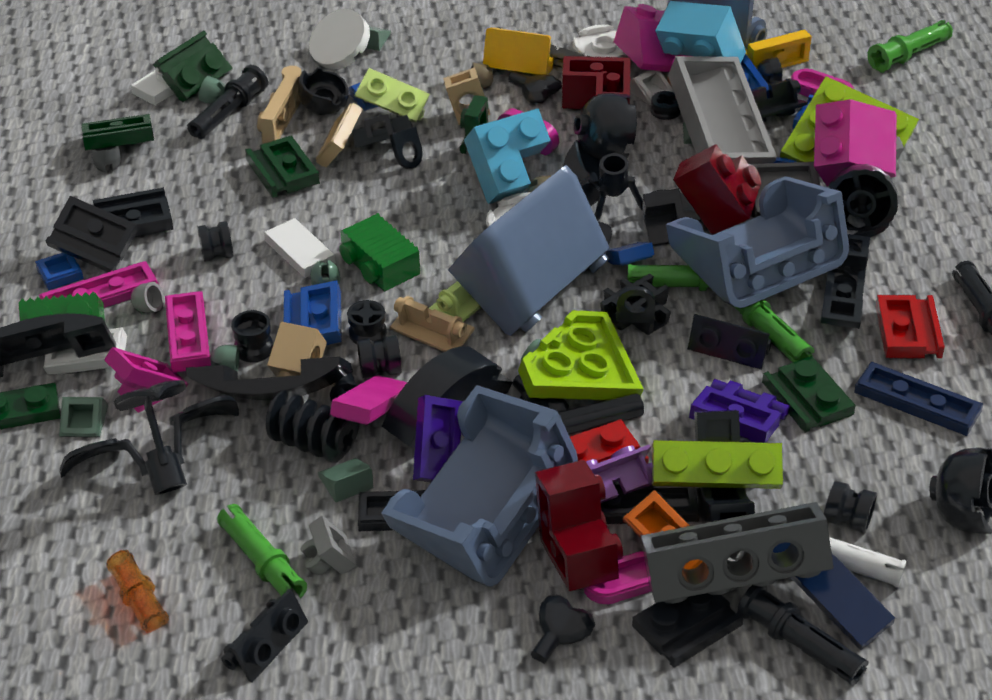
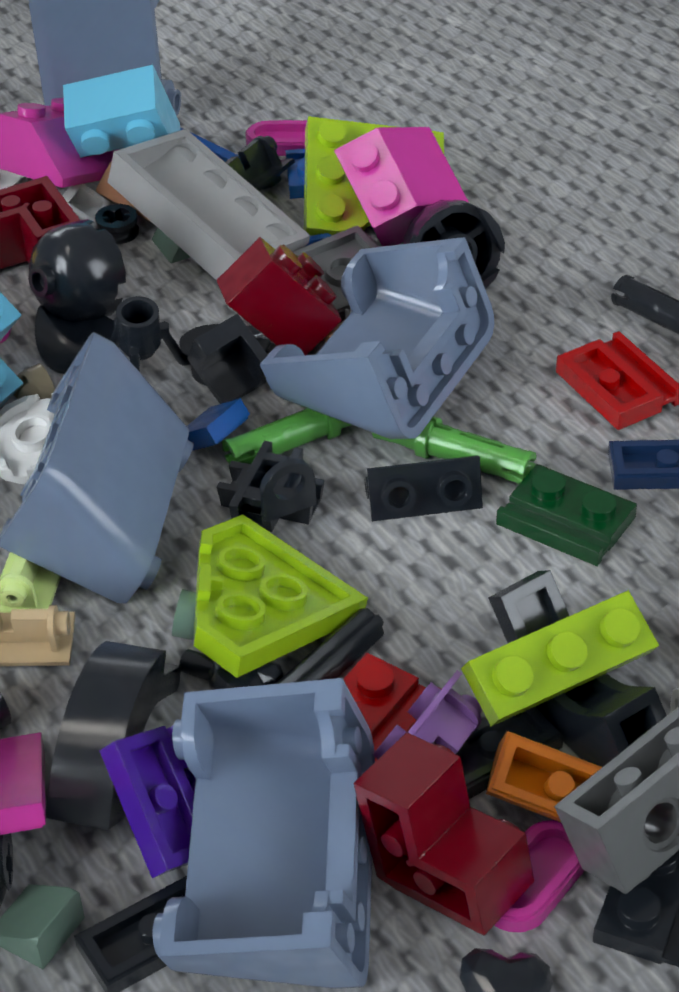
camera: 30 degrees left, 0 degrees up
dark purple plate [689,379,790,443] -> none
yellow panel [745,30,812,68] -> none
black hinge [757,57,783,85] -> none
black slope [820,234,870,329] -> none
bright green pin [867,20,953,73] -> none

